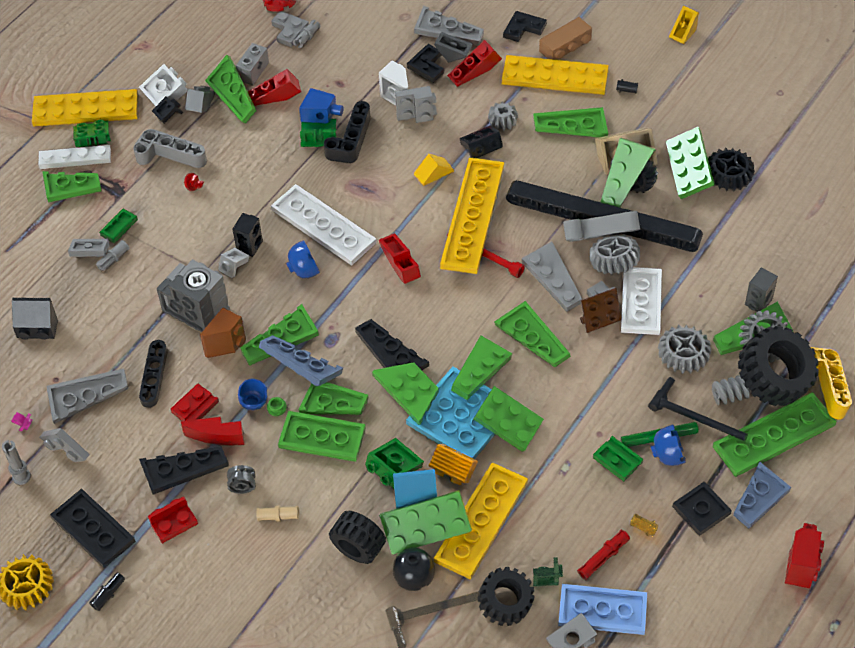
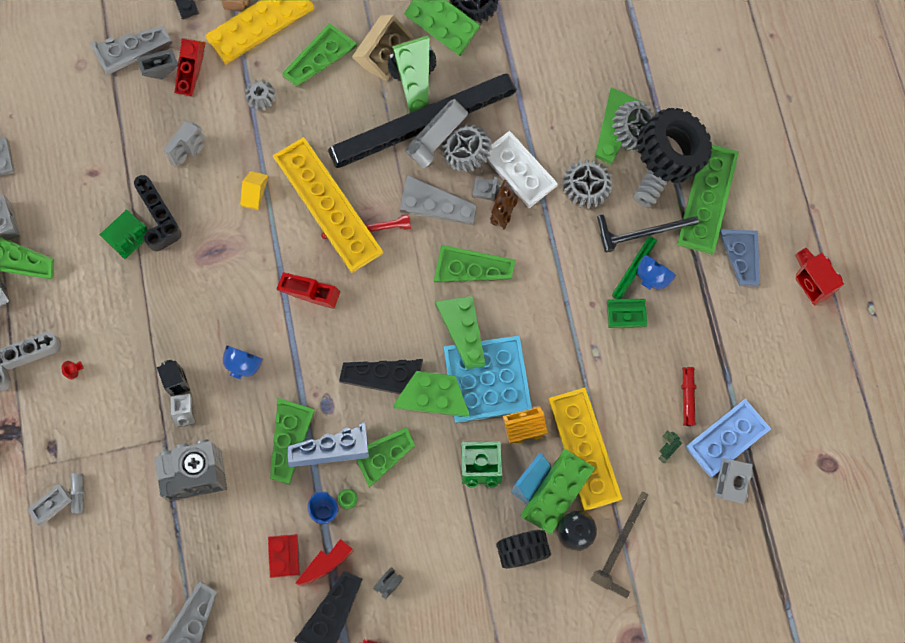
camera: 50 degrees left, 20 degrees up
slope [12,298,58,340] -> none
green plate [99,208,138,244] -> none
black beam [139,340,168,408] -> none
dark orange slope [200,308,246,358] -> none
red slope [247,69,301,106] -> none
tan pin [257,505,299,522] -> none
white plate [271,184,377,266] -> none
bright green plate [278,411,366,462] -> none
light grey pin [293,20,320,48] -> none
blue torso [299,88,344,123] -> none
white slope [379,61,408,105] -> none
black plate [407,44,444,83] -> none
black bracket [459,125,503,158] -> none
bright green plate [473,386,544,452] -> none
black tyre [478,567,535,626] -> none
clear yellow pin [630,514,658,536] -> none
black plate [672,482,732,536] -> none
dark grey brick [745,267,778,312] -> none
yellow beam [810,347,852,420] -> none

